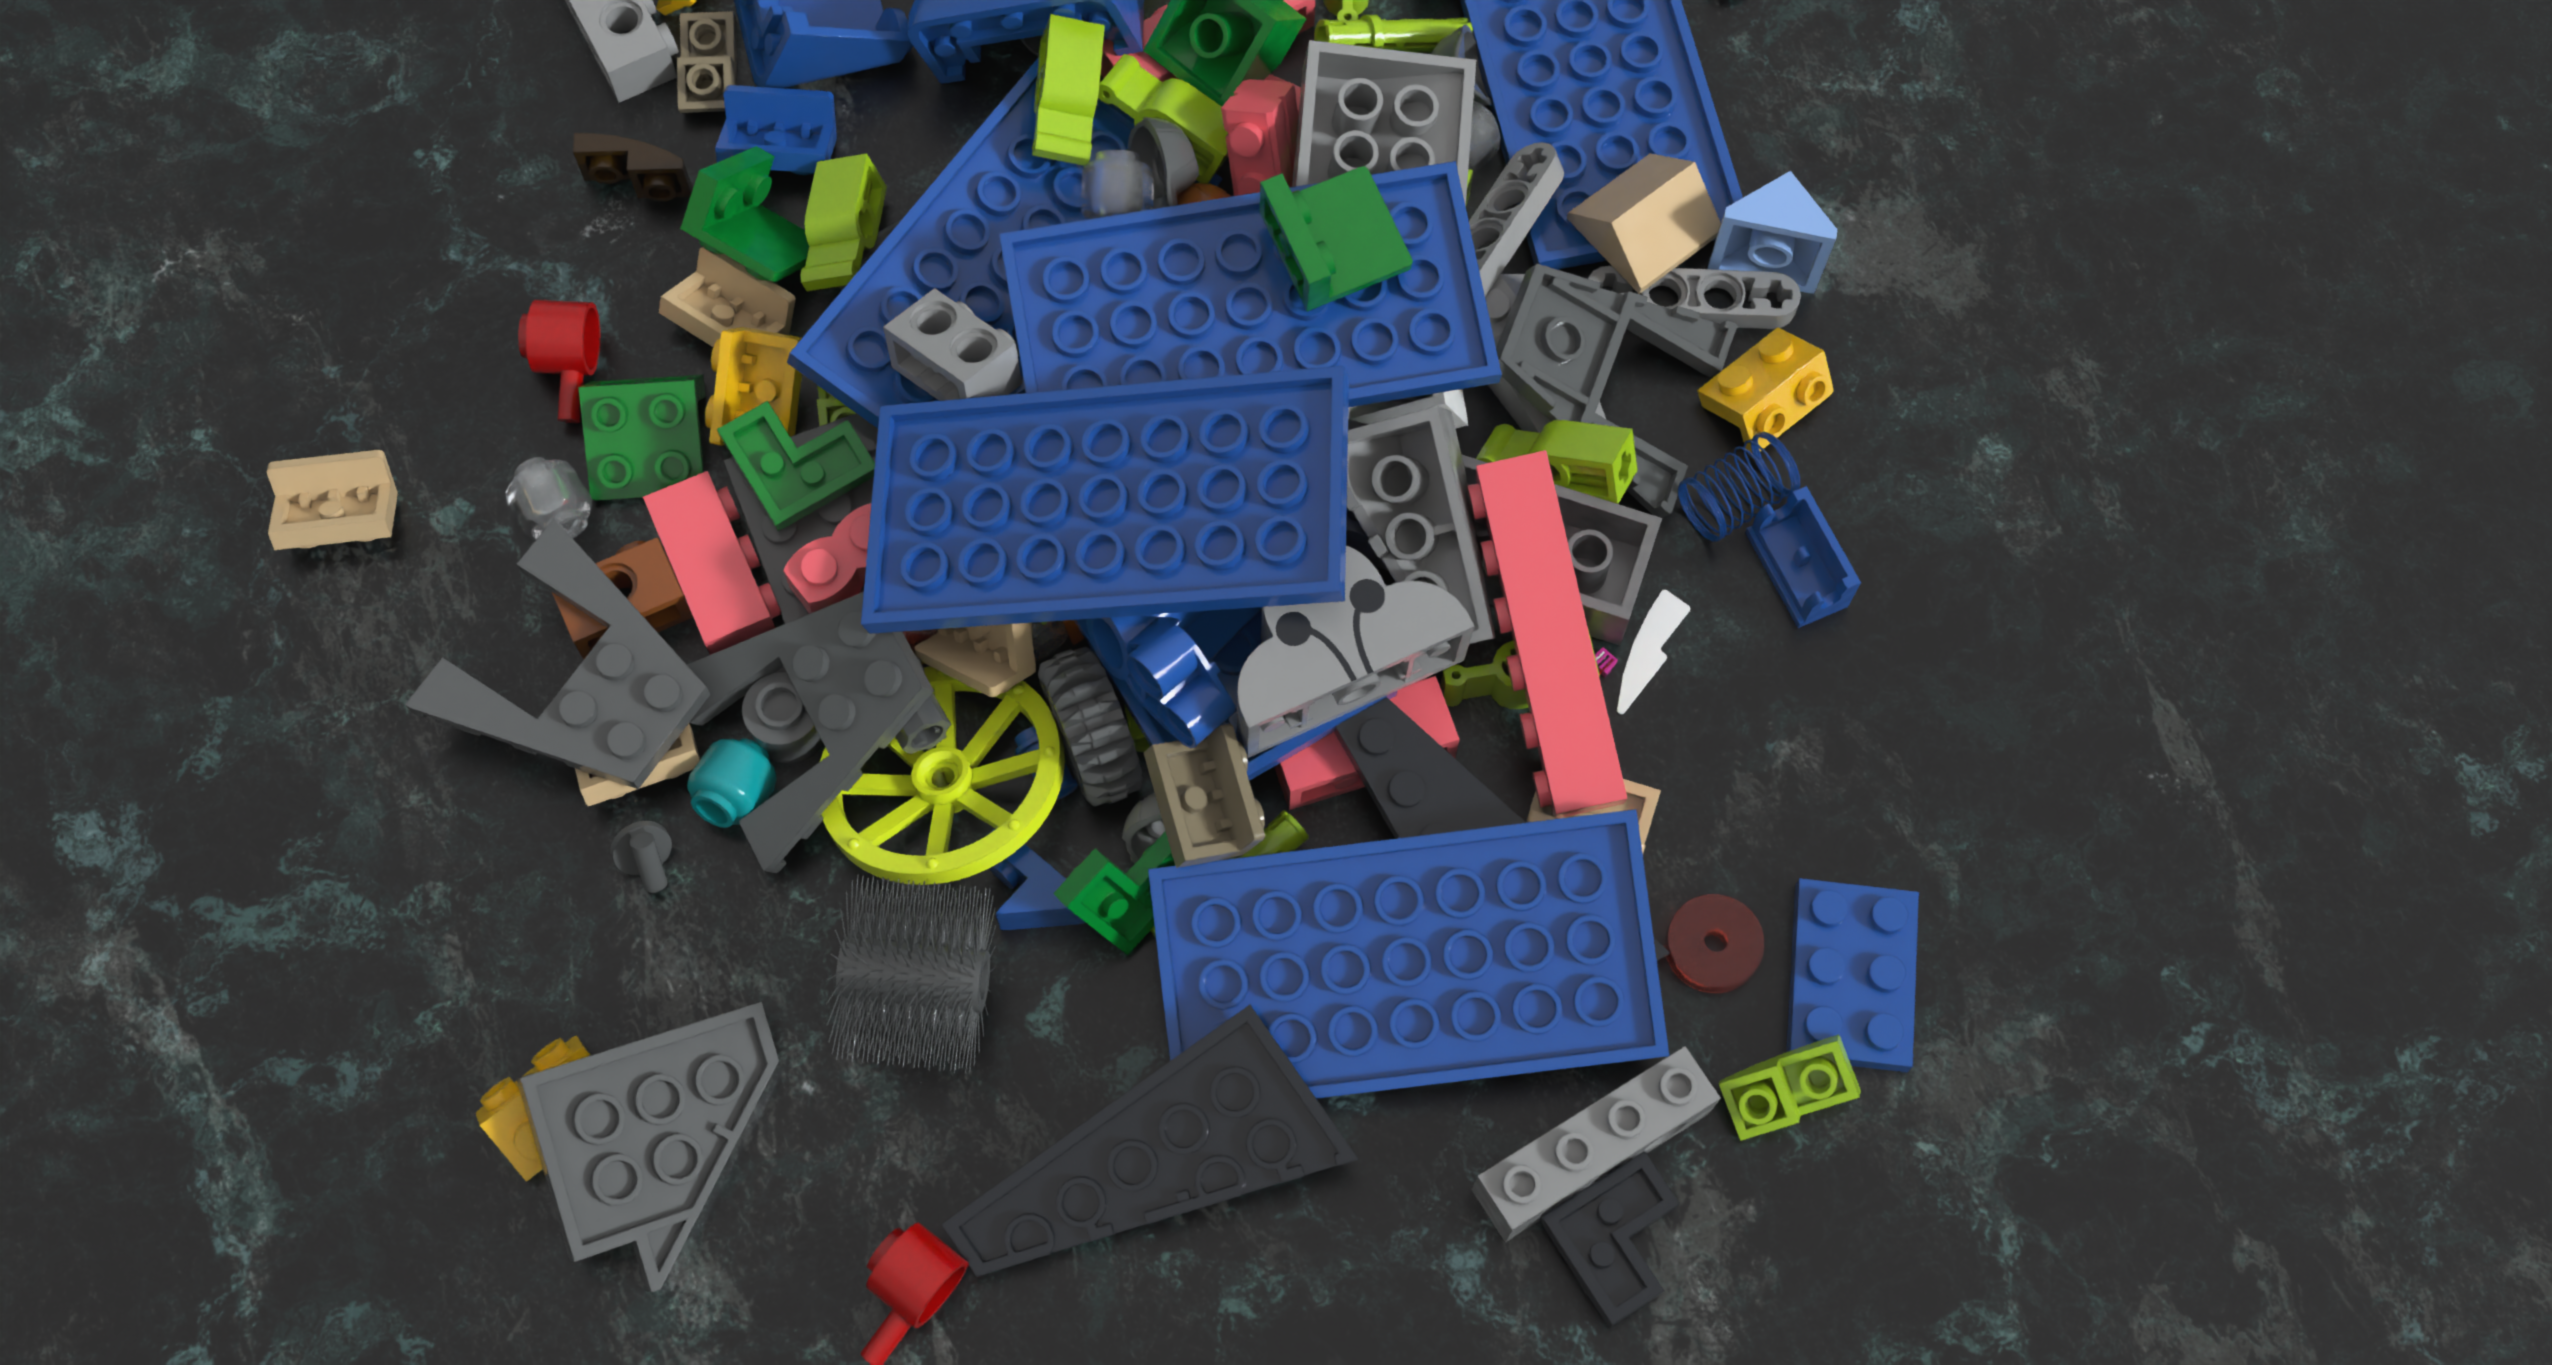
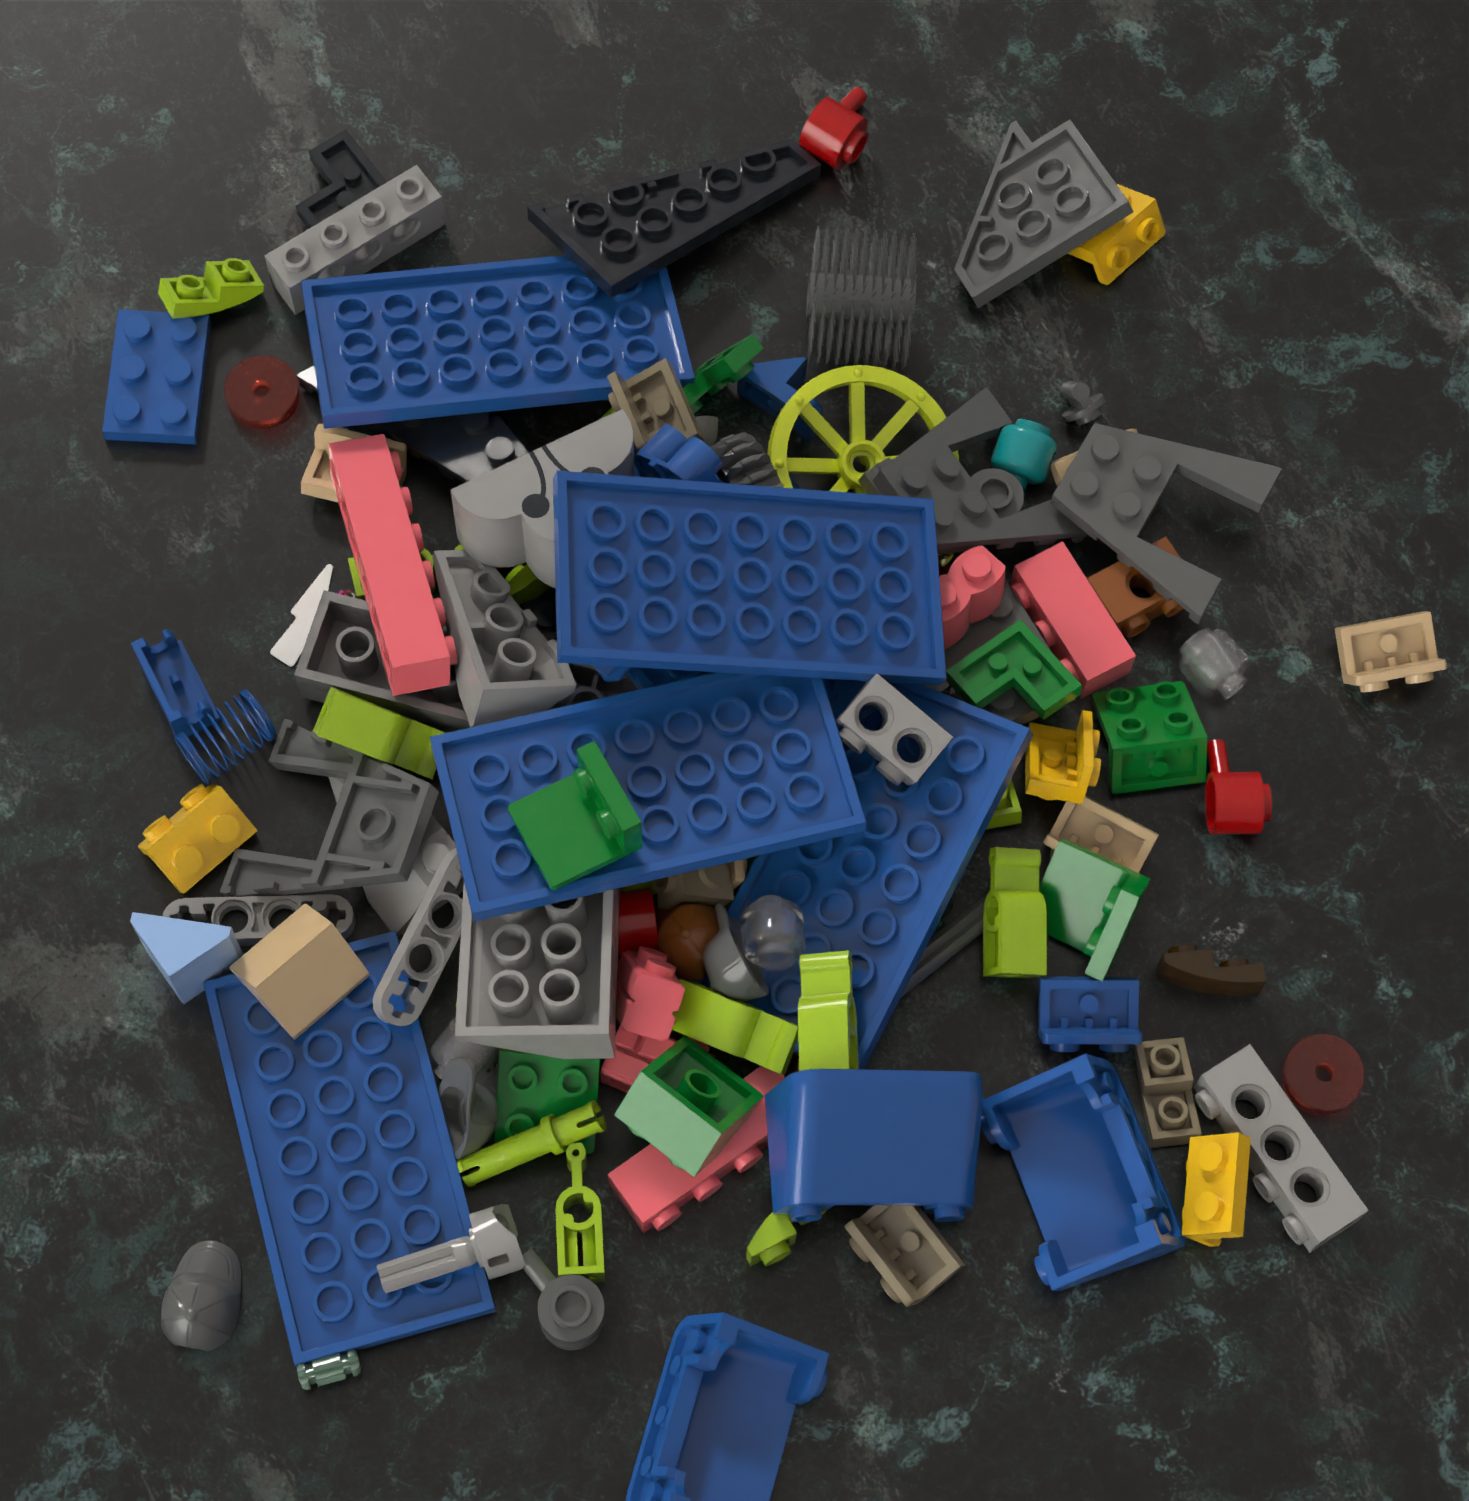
camera: 175 degrees right, 0 degrees up
none -> clear red piece [1282,1034,1364,1116]

